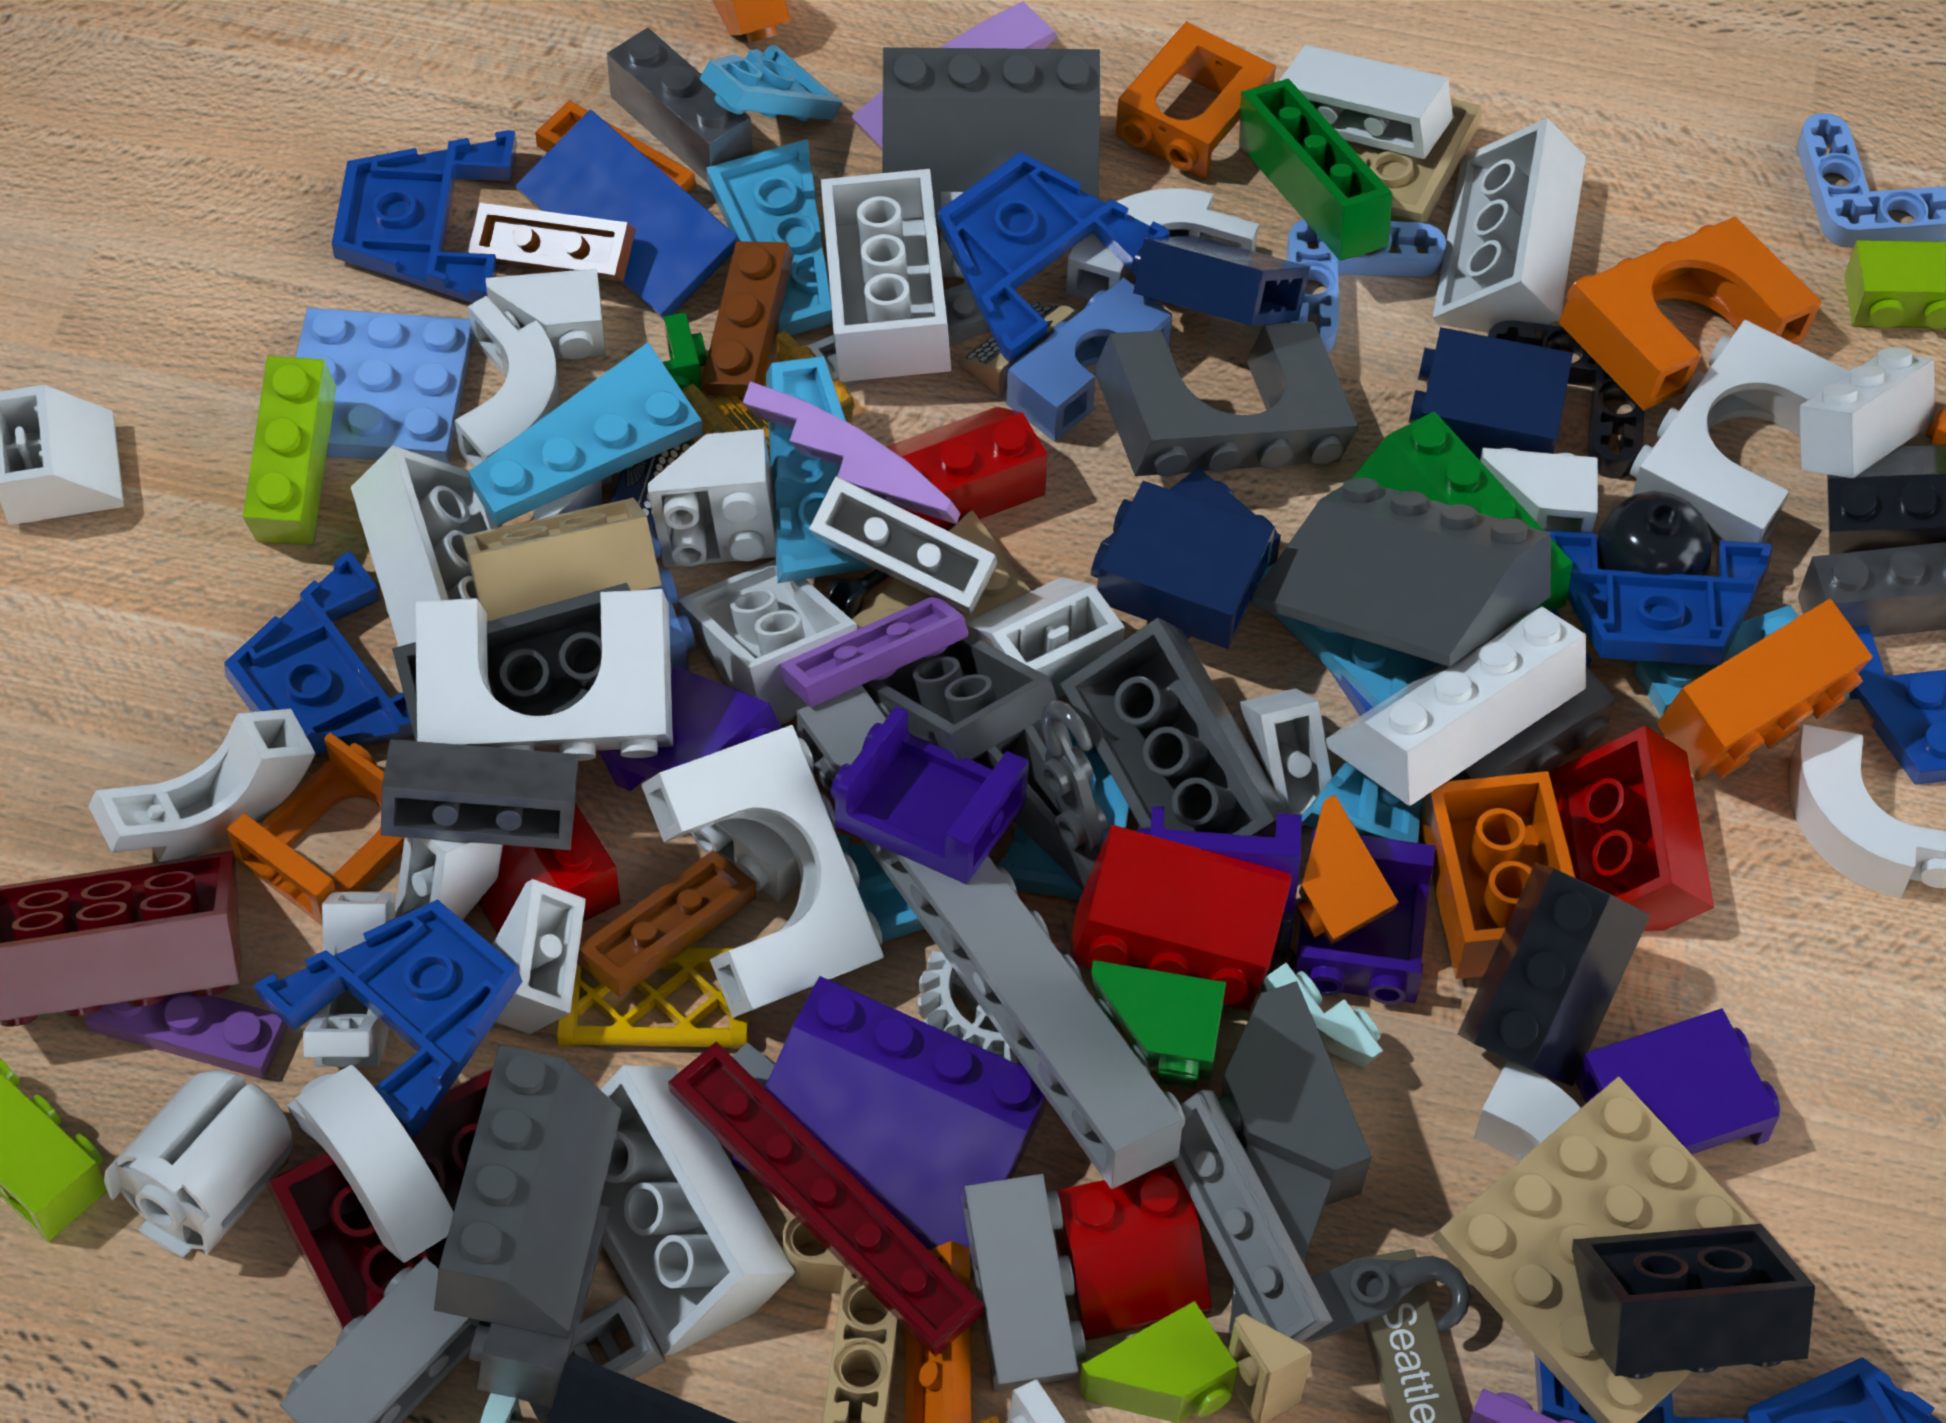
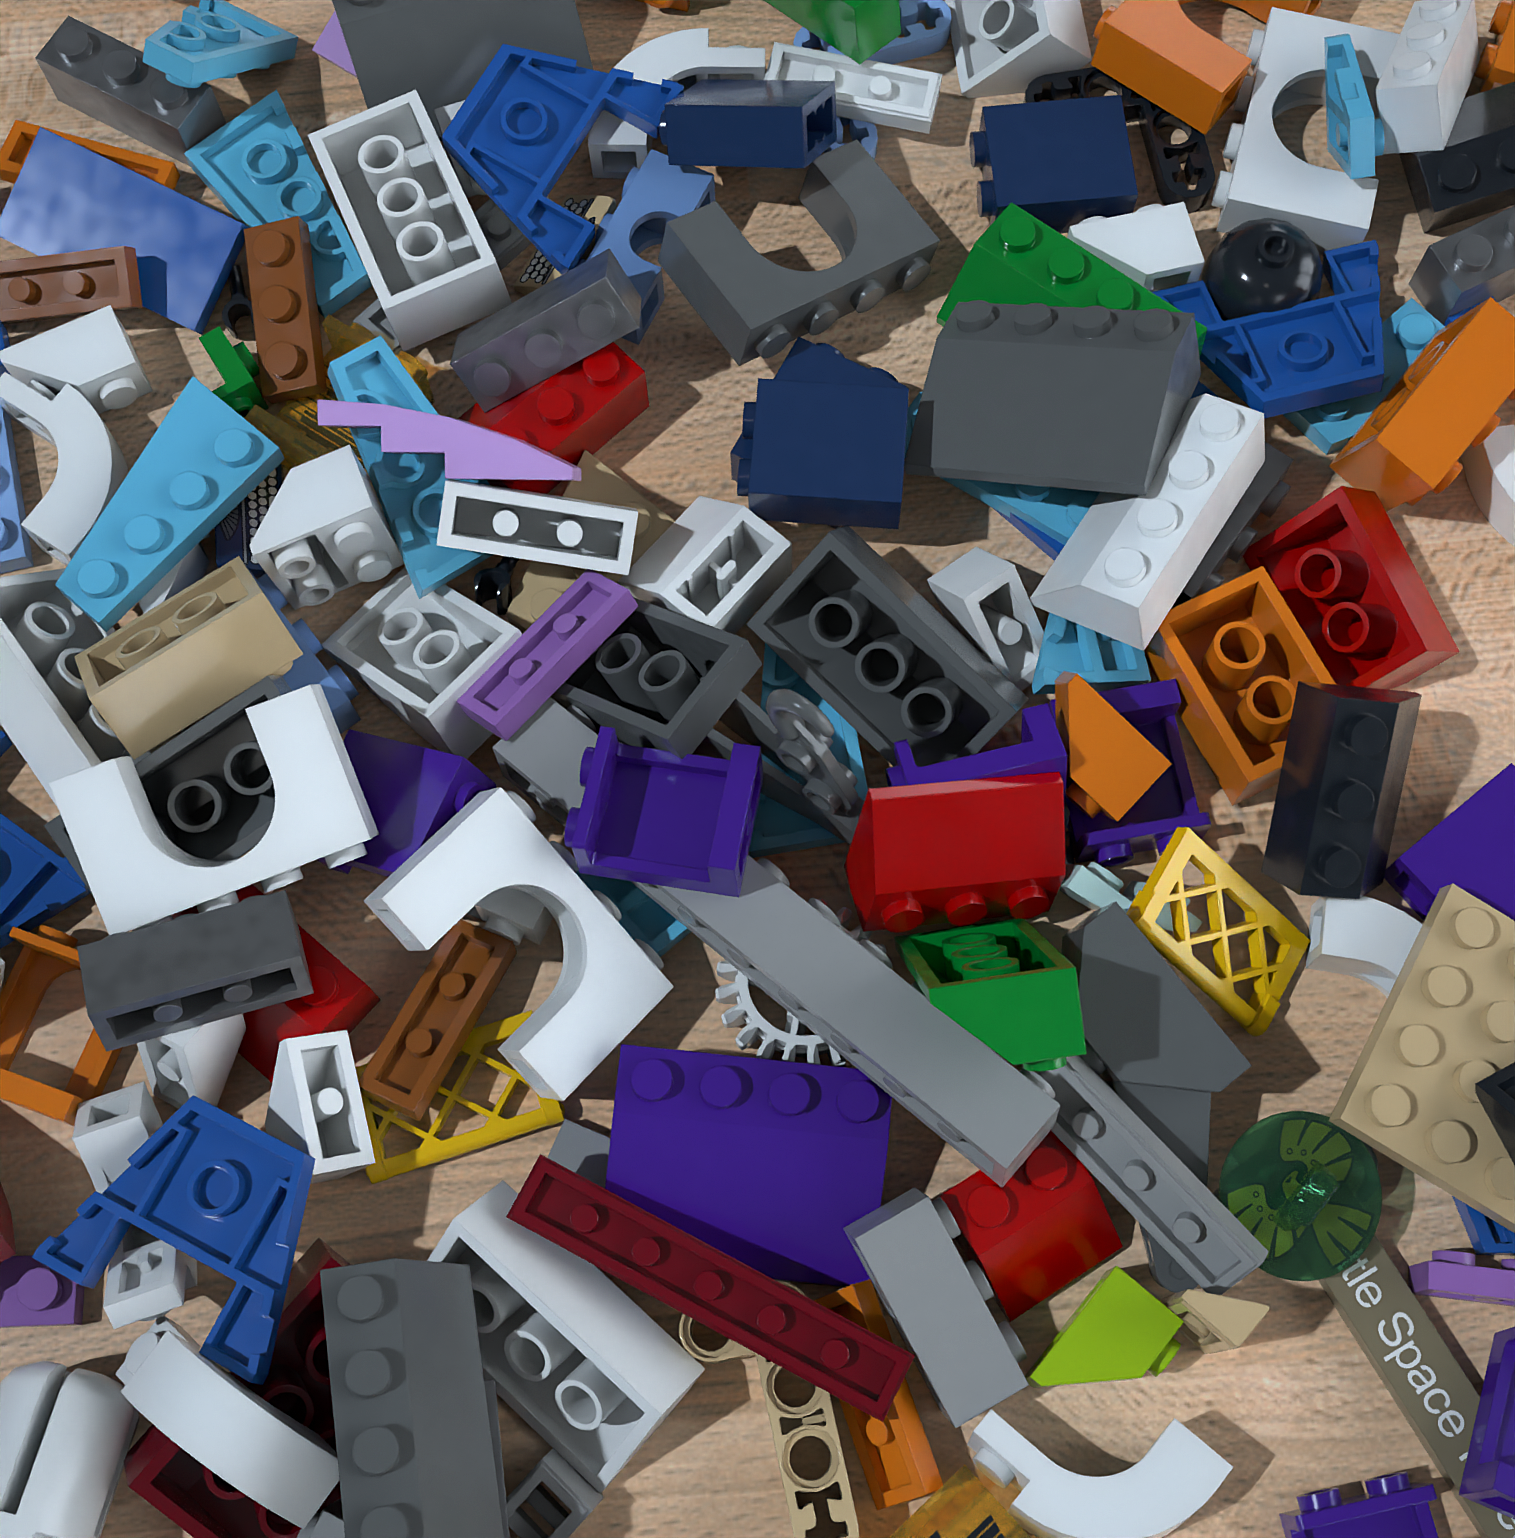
camera: 15 degrees left, 15 degrees up
none -> black hand [222,264,254,338]
none -> flat silver brick [450,248,642,413]
none -> white tile [764,42,942,134]
none -> yellow window [1126,827,1311,1037]
none -> clear green shield [1218,1111,1382,1281]
none -> medium azure wing [1324,34,1385,179]

